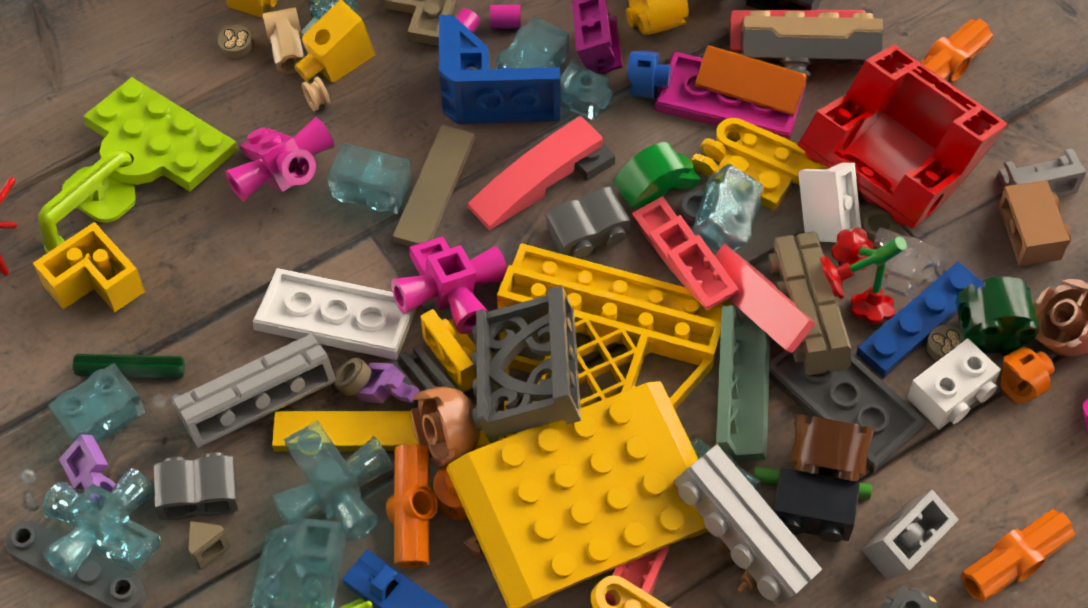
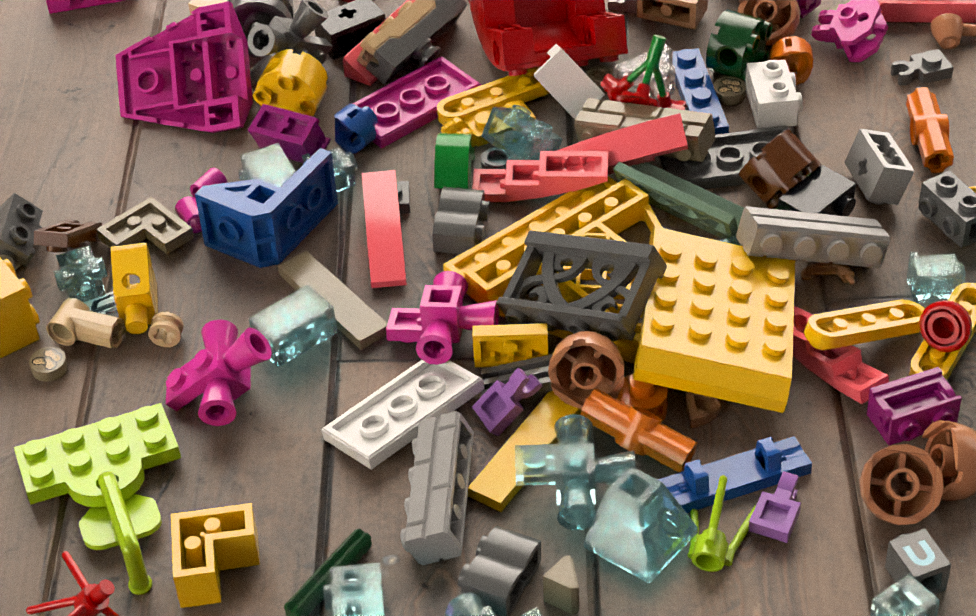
camera: 55 degrees left, 15 degrees down
dark tan tile [334,358,371,396] -> none
orange slope [695,46,806,116] -> none

